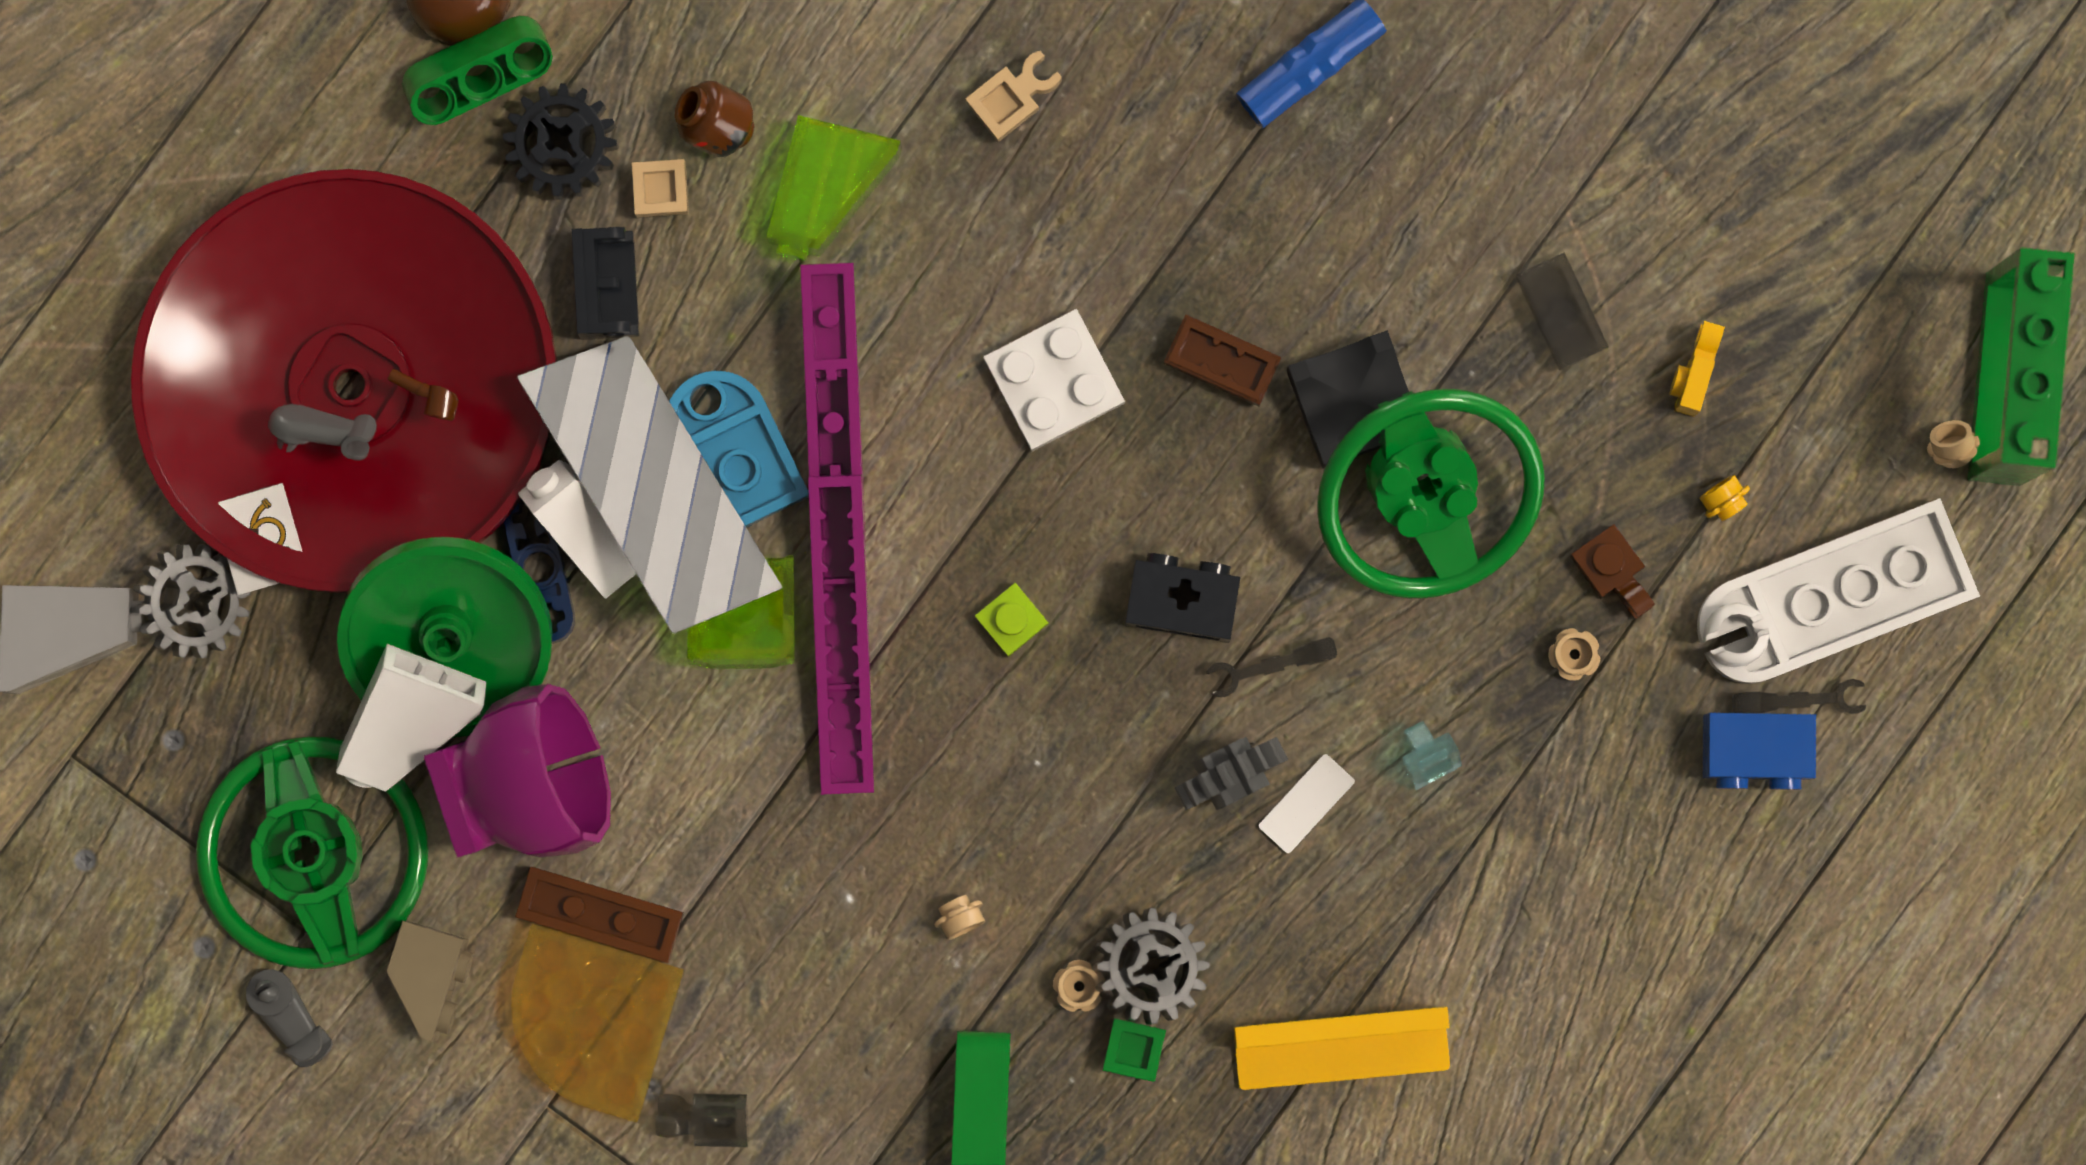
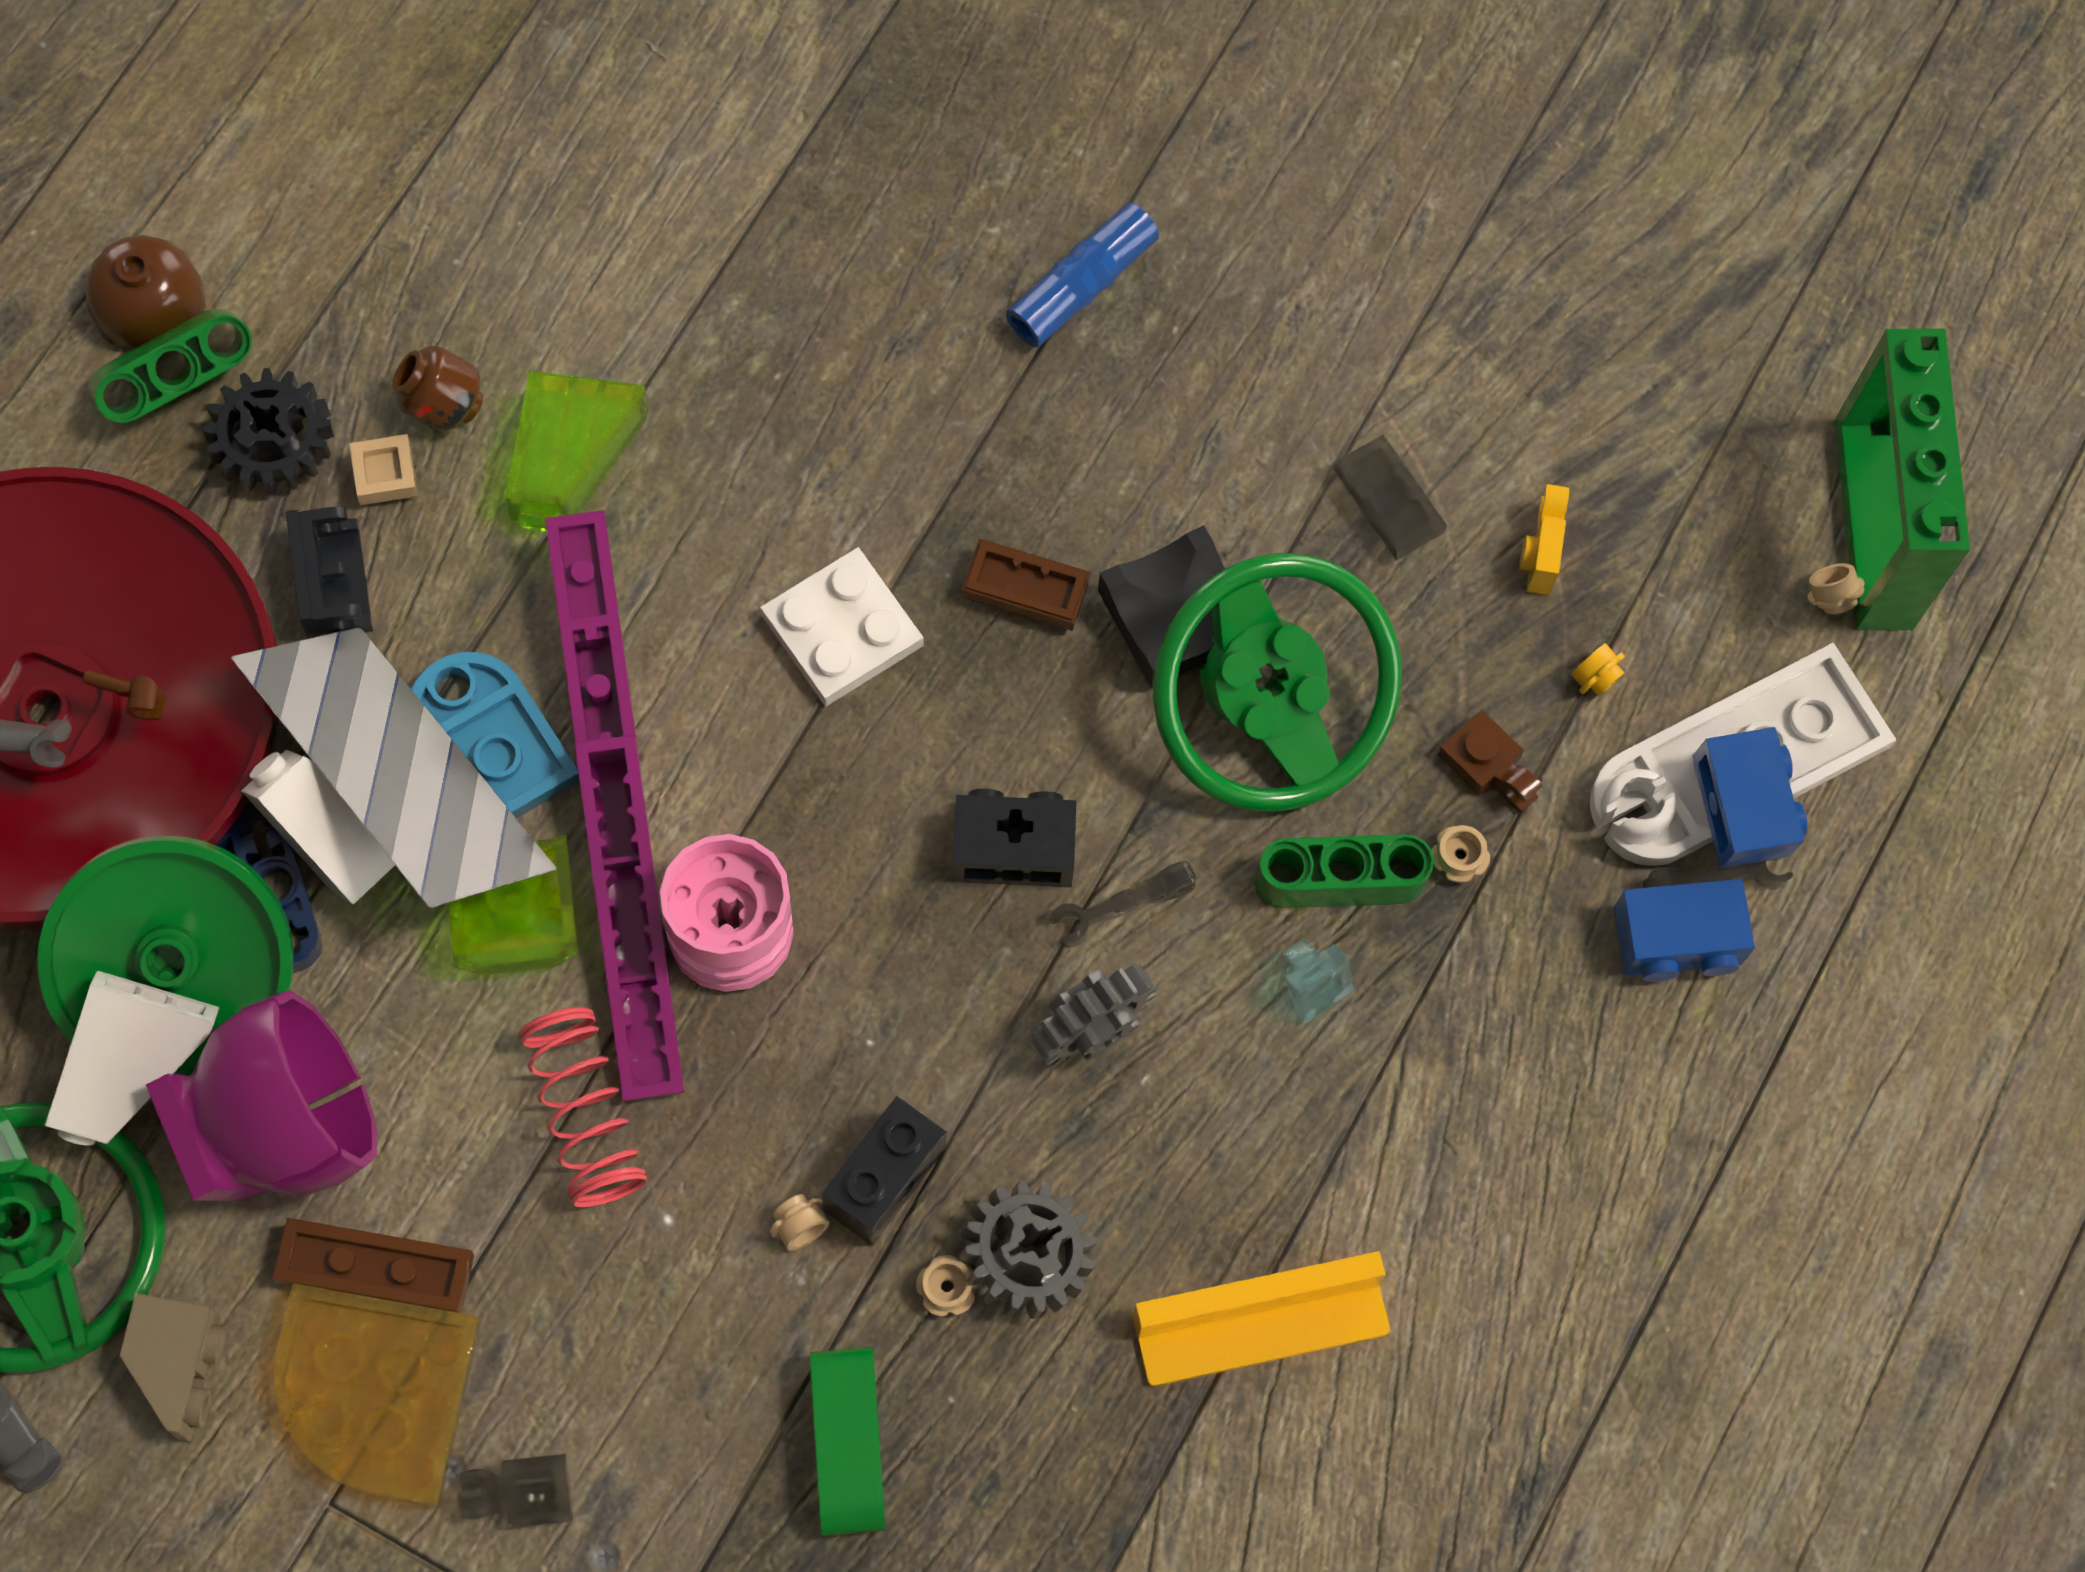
camera: 15 degrees left, 15 degrees down
tan plate [965,51,1062,142] -> none
lime plate [975,582,1049,658] -> none
green plate [1103,1018,1166,1082] -> none
white sticker [1259,754,1355,853] -> none
none -> coral piece [518,1007,648,1207]
none -> bright pink wheel [660,834,794,992]
none -> black brick [822,1096,947,1246]
none -> green beam [1254,834,1434,908]
none -> blue brick [1692,727,1807,869]

